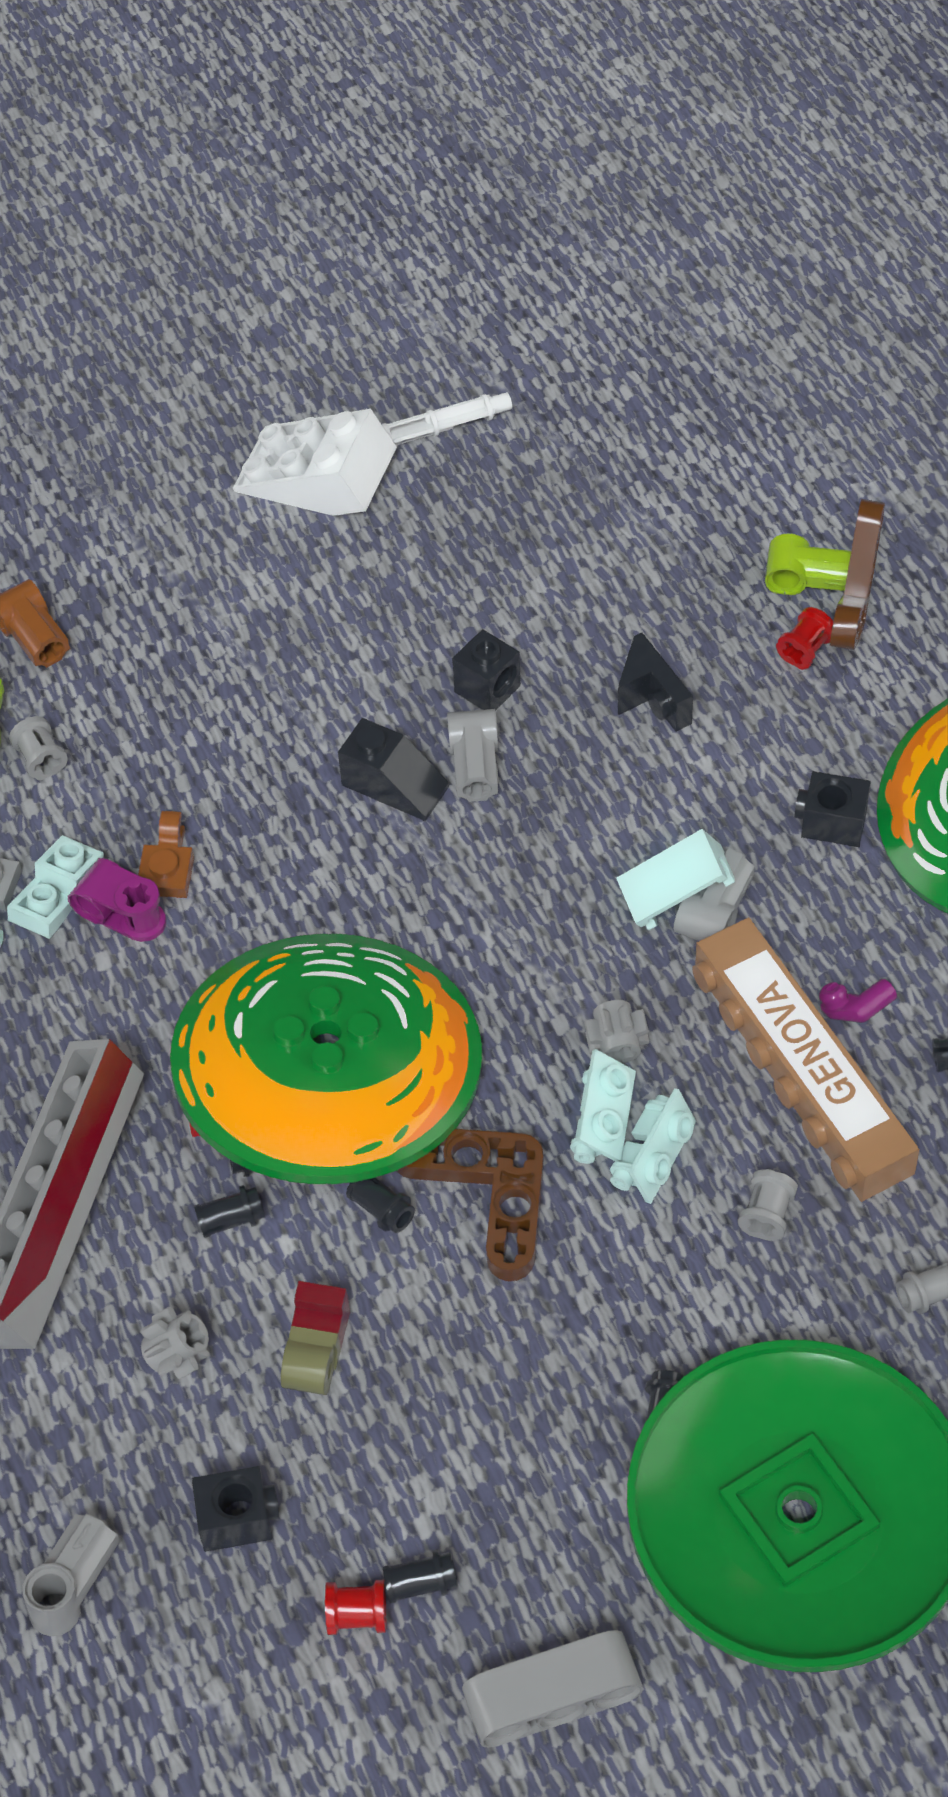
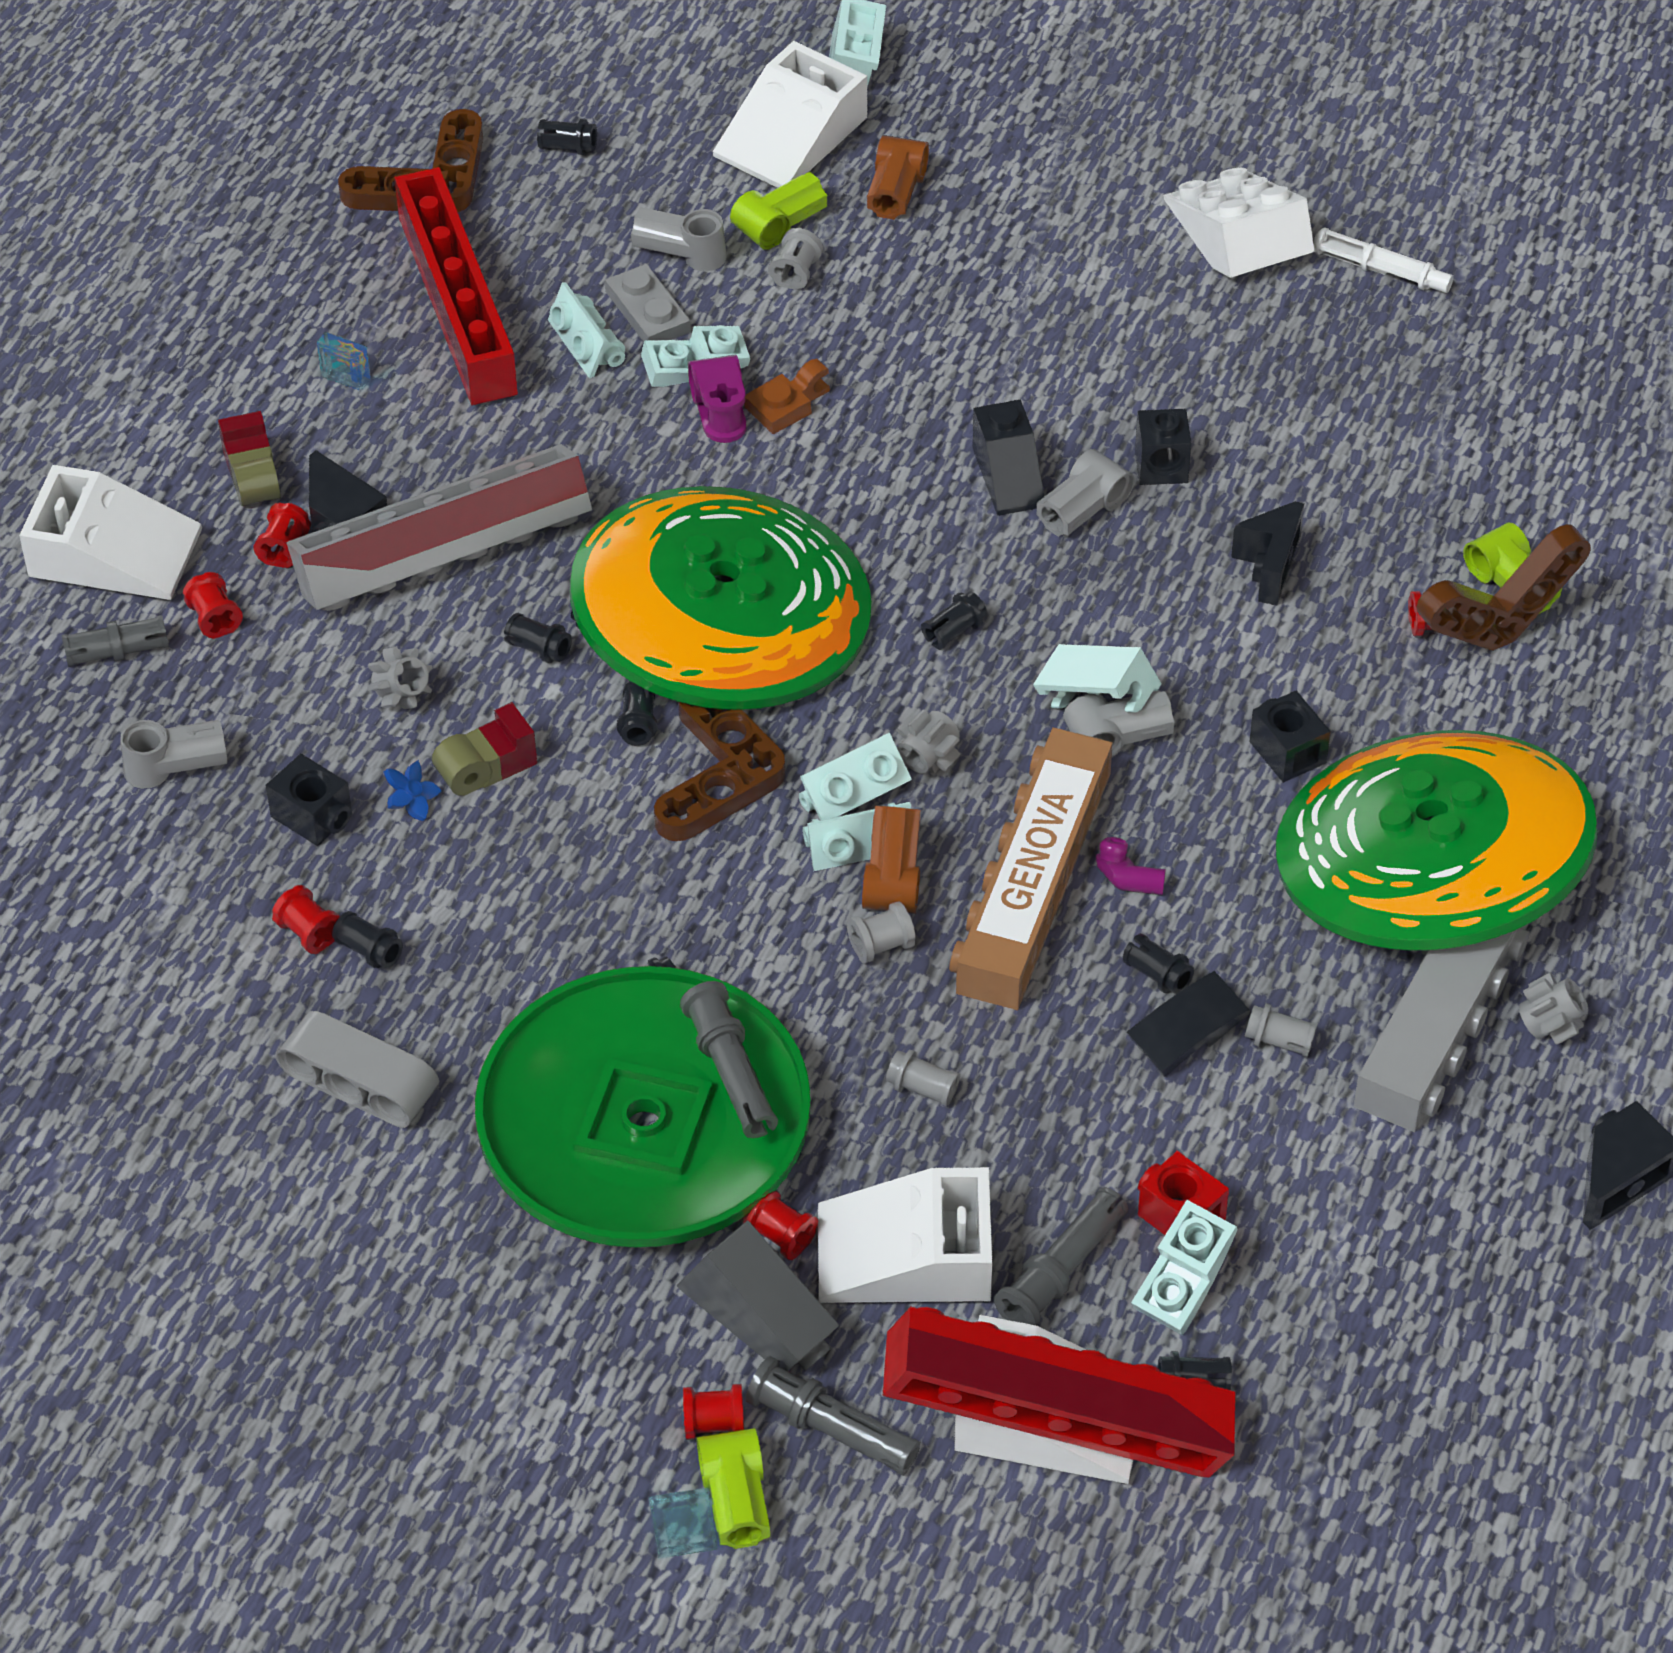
camera: 45 degrees right, 5 degrees down
none -> blue plant [383,760,442,821]
none -> dark grey pin [680,981,778,1138]
none -> dark orange piece [862,806,921,914]
none -> black pin [921,591,987,650]

